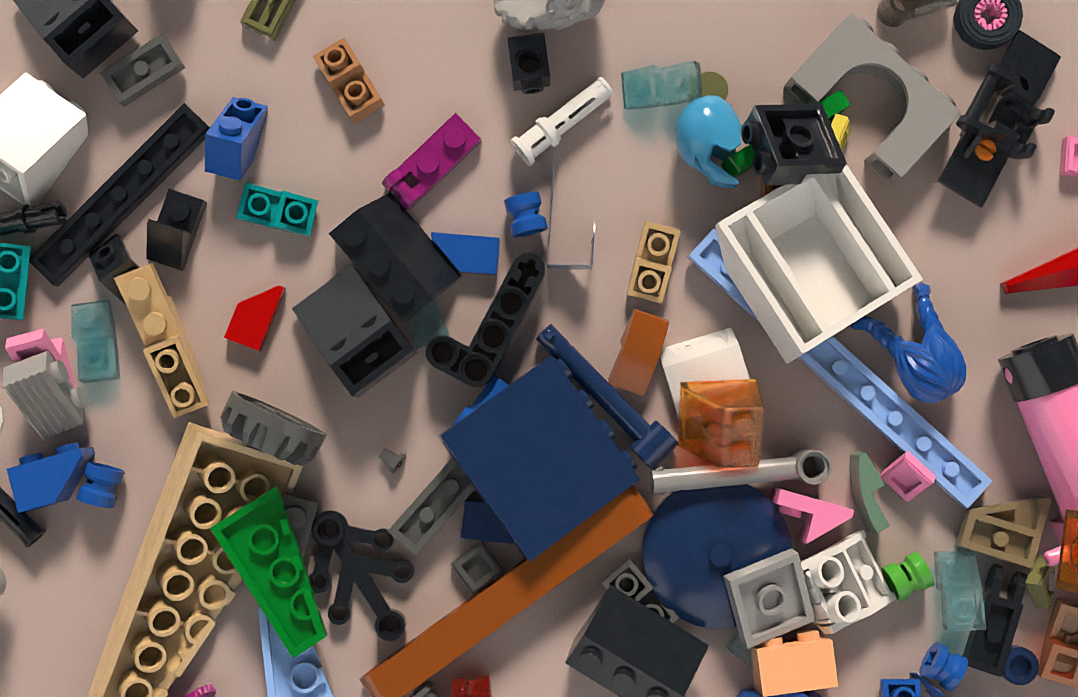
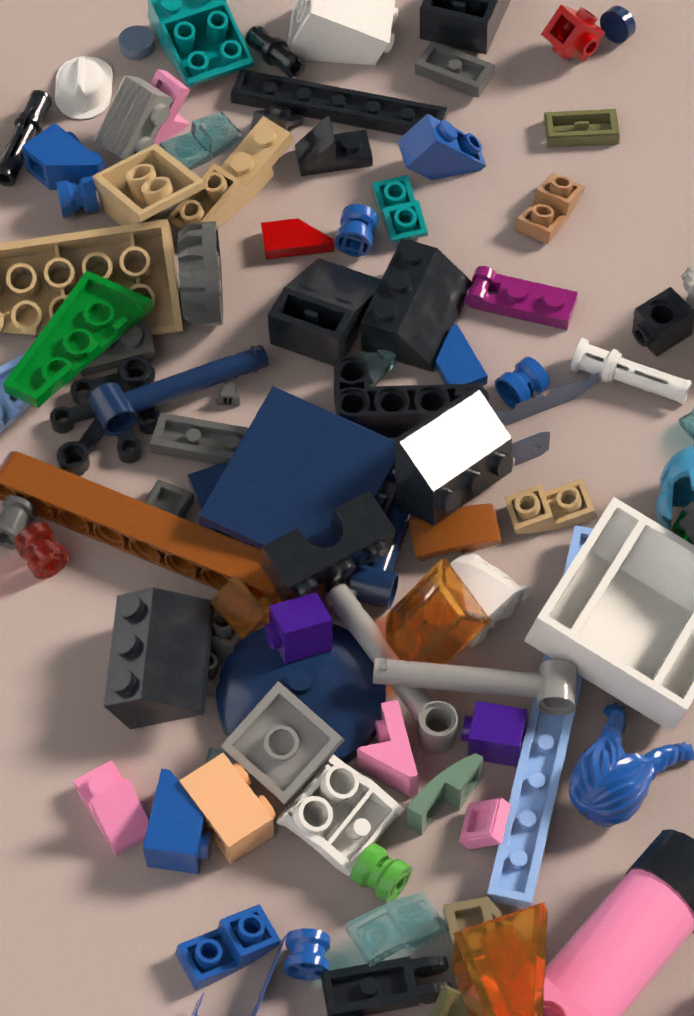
camera: 65 degrees right, 30 degrees down
none -> dark blue piece [88,345,269,436]
none -> tan slope [92,144,207,226]
none -> clear orange panel [210,576,284,640]
none -> black arch [259,490,396,601]
none -> dark purple brick [265,592,333,664]
none -> blue wheel [335,204,378,257]
none -> light grey piece [373,658,577,716]
none -> slope [394,388,513,526]
none -> dark purple brick [461,700,528,767]

